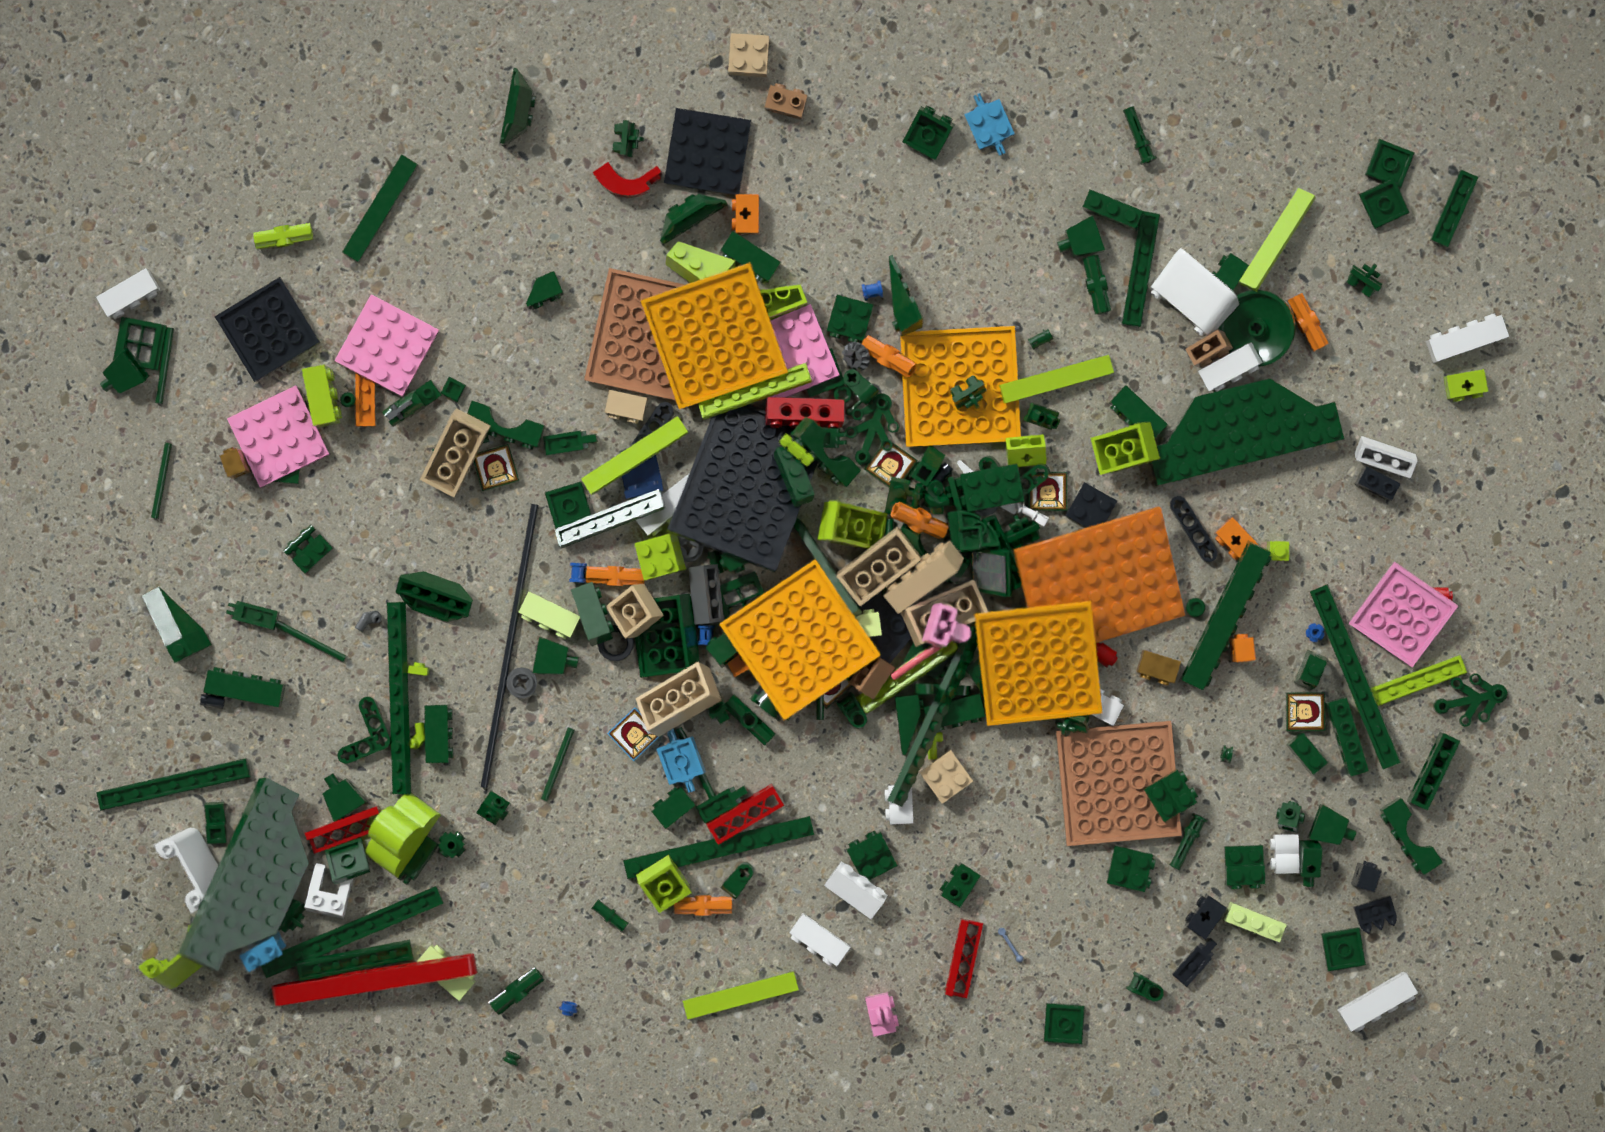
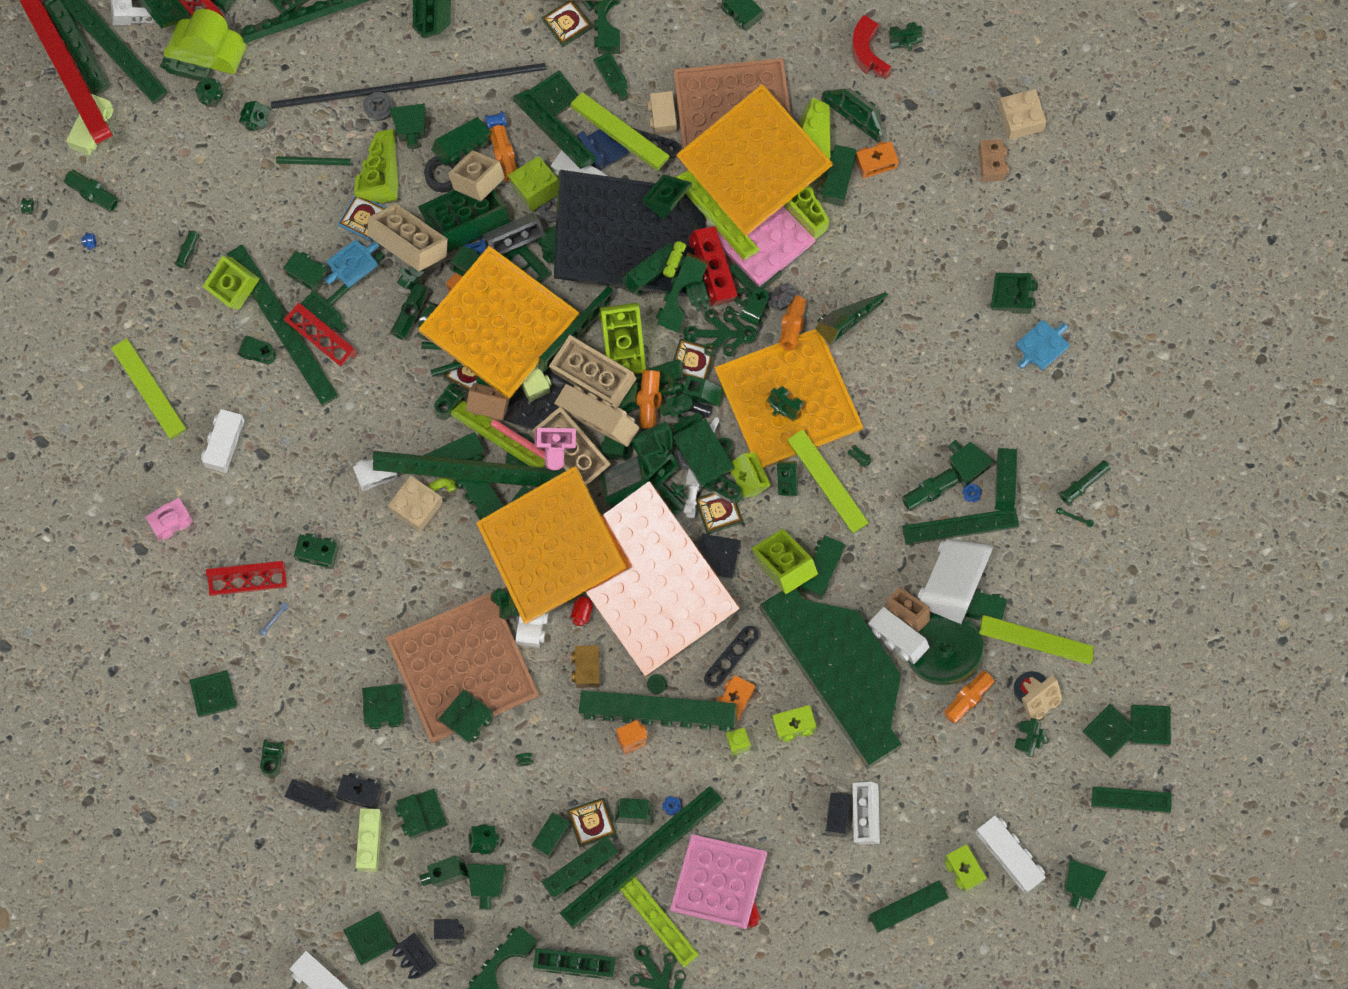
camera: 70 degrees right, 15 degrees down
lime plate [408,662,430,676] -> none
lime arm [410,722,425,749] -> none
dark green brick [424,705,454,763] -> none
yellowish green brick [519,592,581,639] -> none
black plate [664,108,751,196] -> none
orange piece [674,895,732,916] -> none
white brick [824,861,888,919] -> none
dark green plate [826,294,874,343] -> none
dark green plate [846,830,898,880] -> none
blue bush [861,280,884,301] -> none
dark green beam [915,683,971,696] -> none
dark green pin [1169,813,1208,870] -> none
white brick [1270,834,1299,874] -> none
none -> lime wedge [354,129,398,203]
none -> dark green slope [642,174,692,220]
none -> lime brick [772,705,816,742]
none -> dark green plate [868,880,949,934]
none -> blue plate [962,484,981,502]
none -> tan plate [1014,671,1063,720]
none -> dark green hinge [1056,507,1094,528]
none -> dark green torso [1063,859,1106,910]

